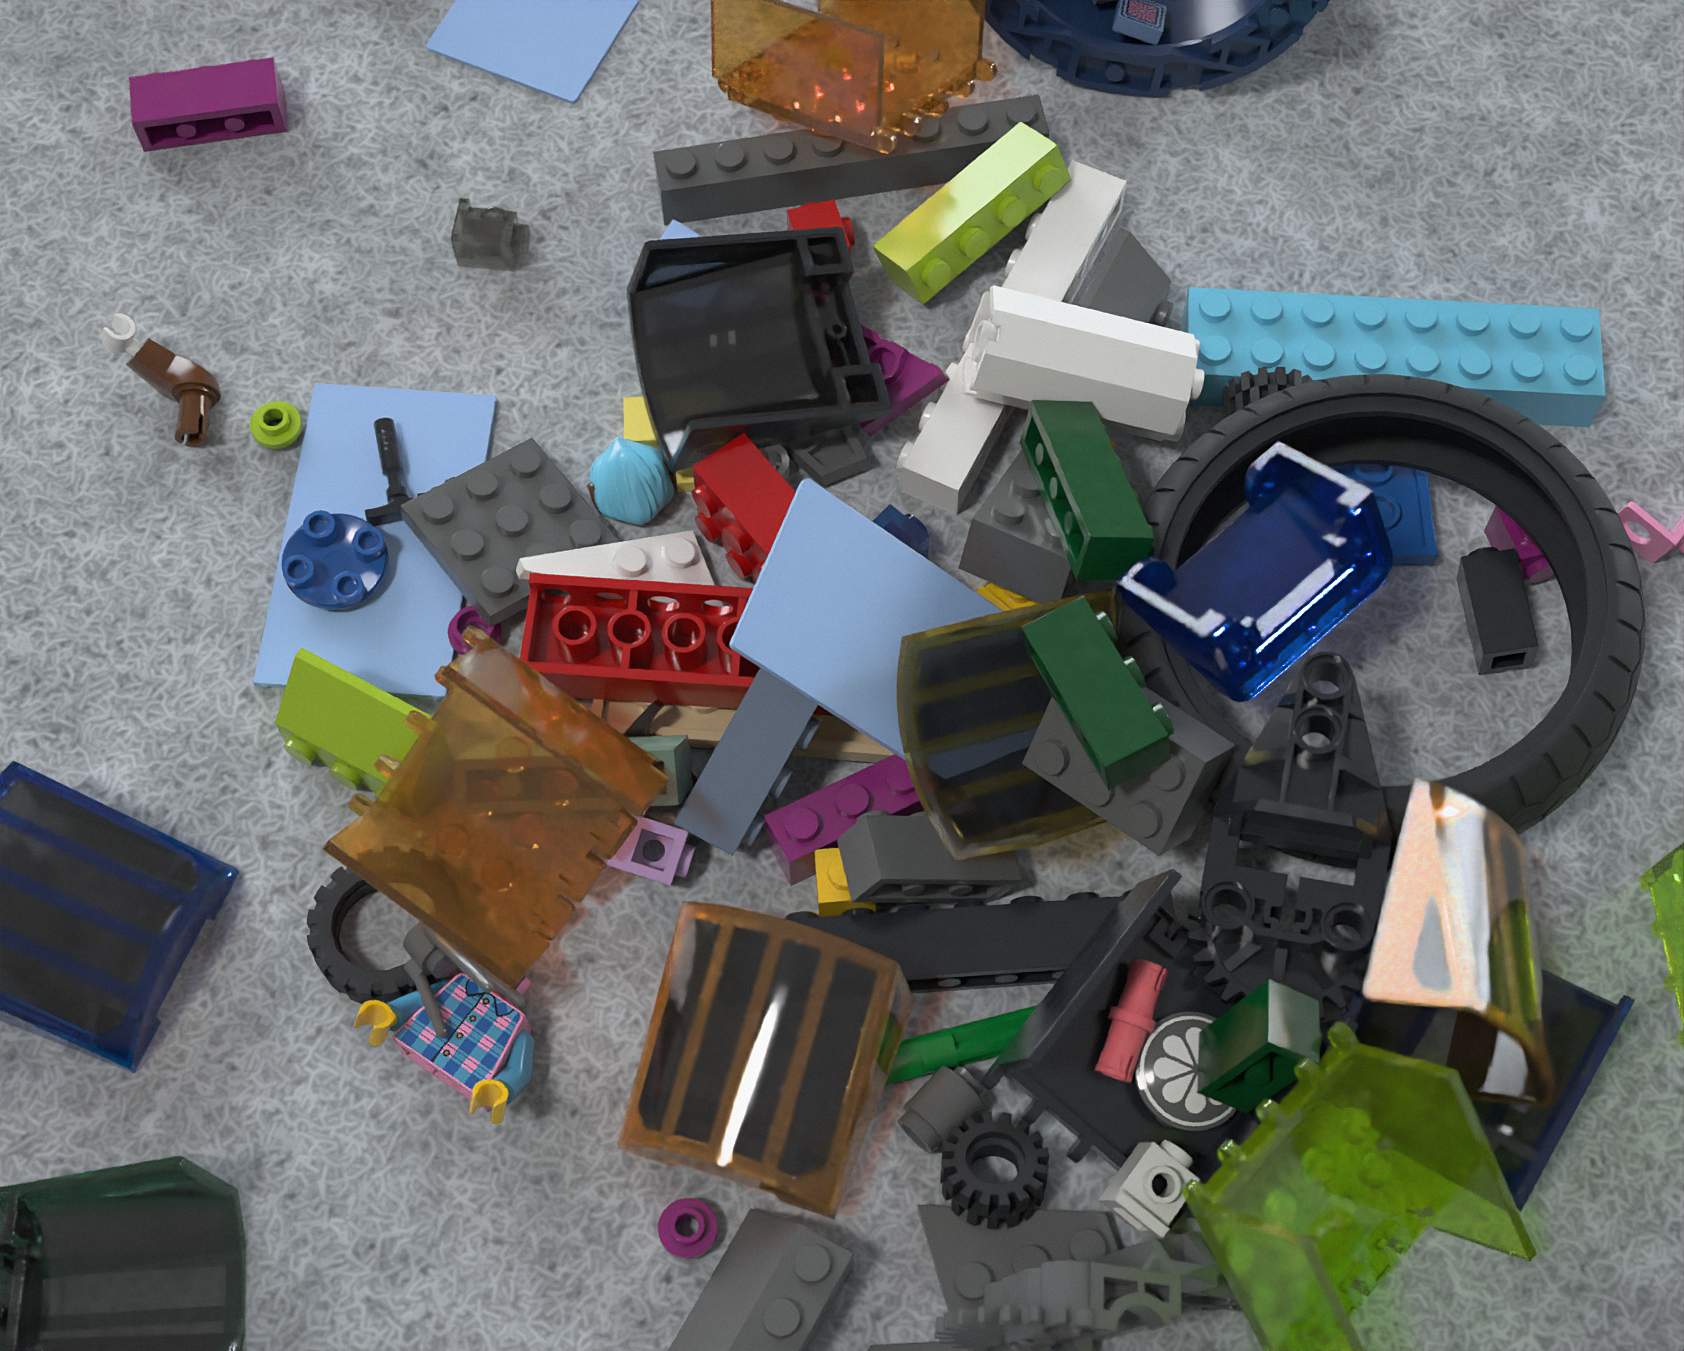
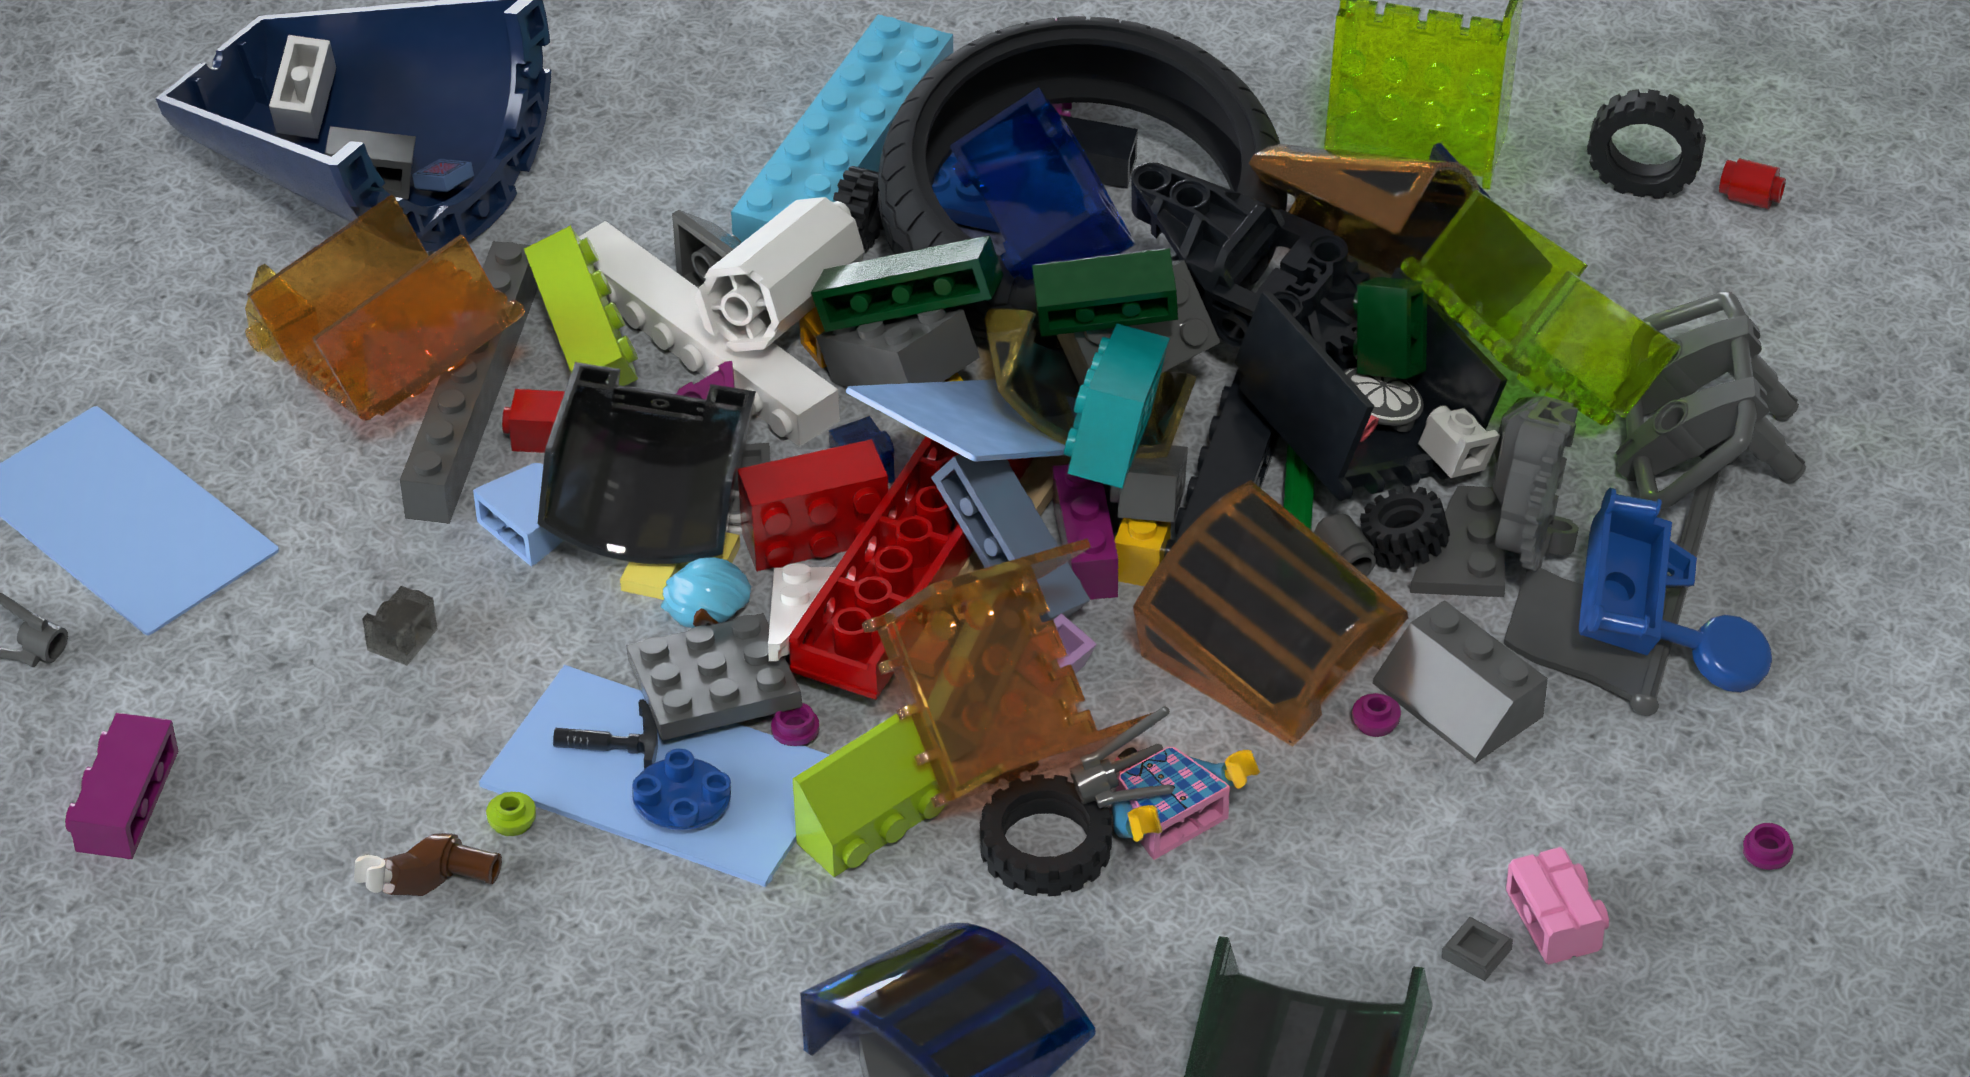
camera: 70 degrees left, 20 degrees down
none -> teal brick [1063,324,1170,489]

